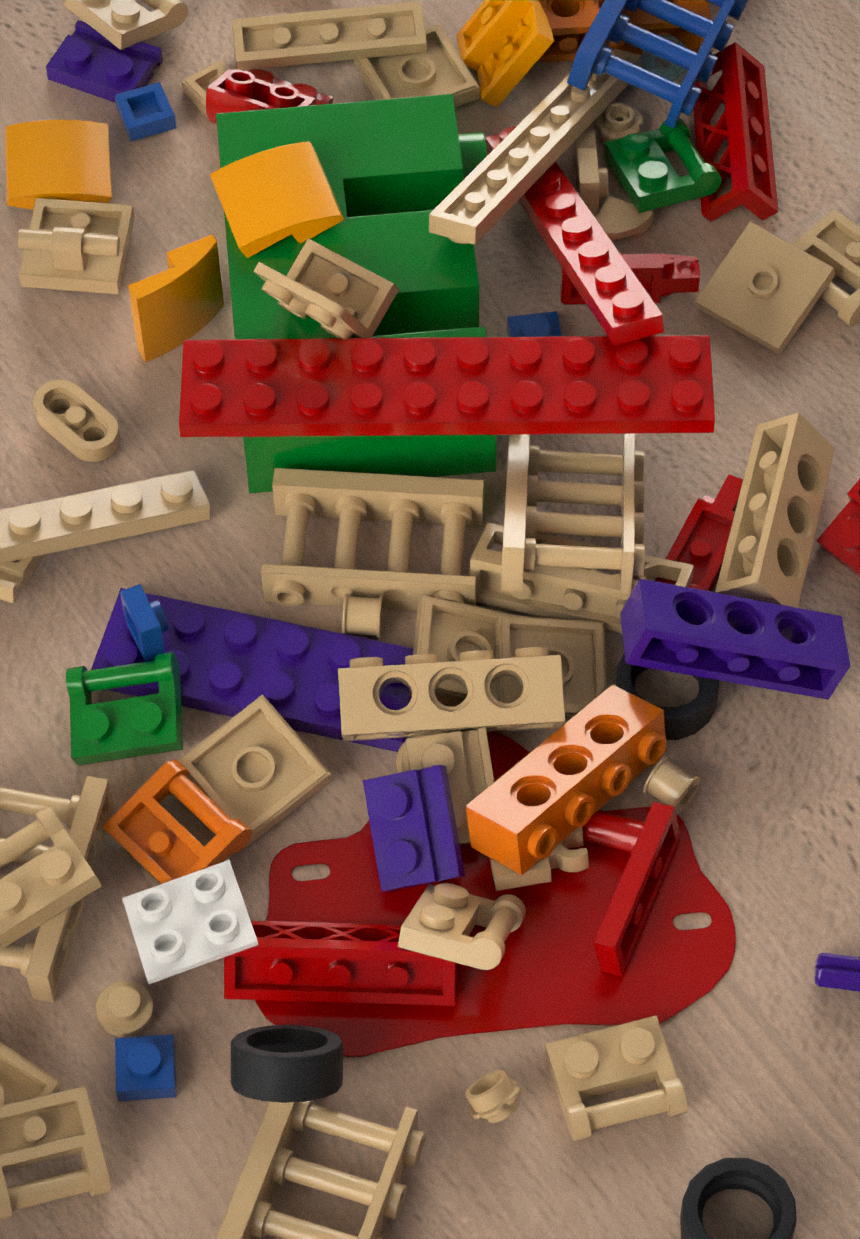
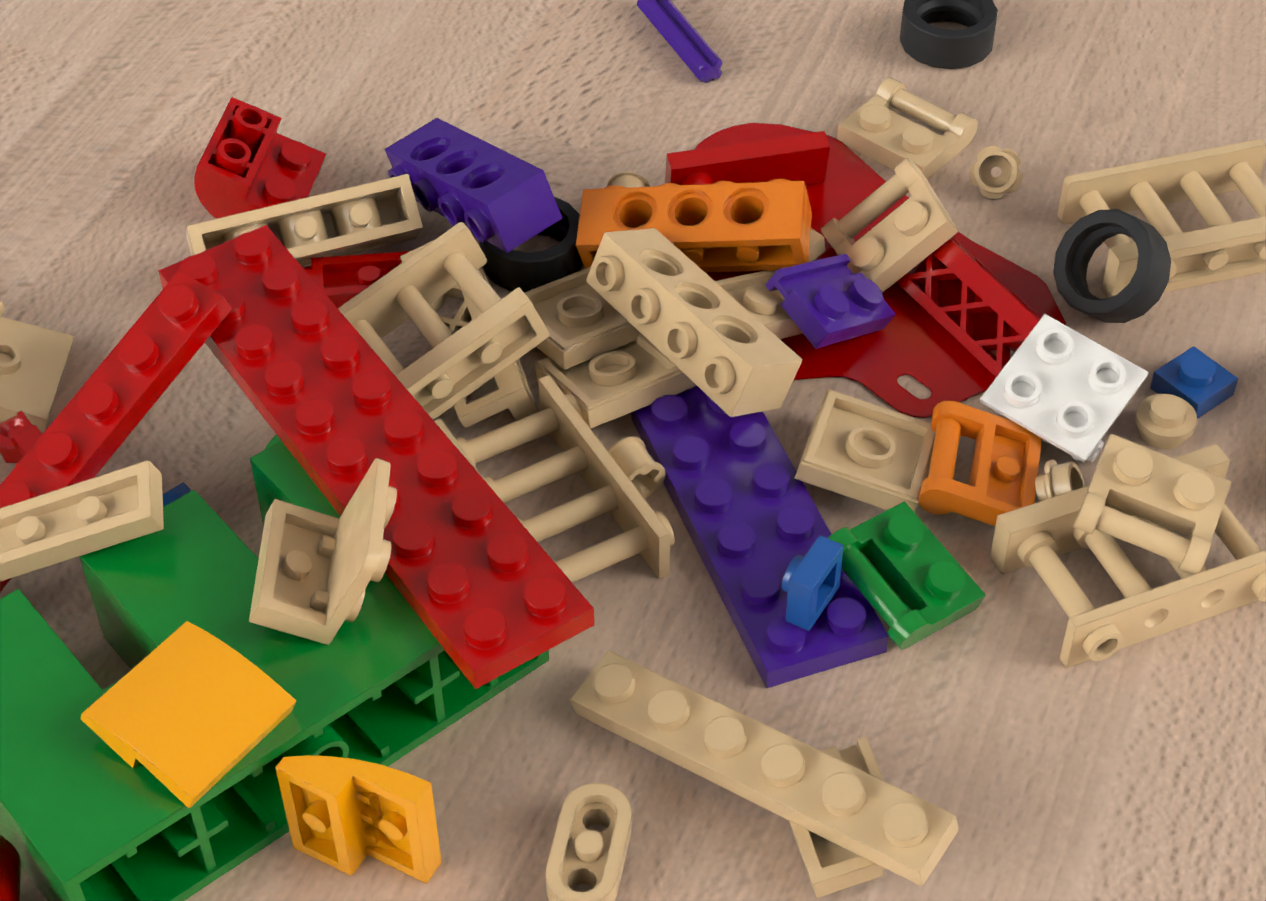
camera: 125 degrees left, 10 degrees down
none -> tan plate [1035,460,1085,502]

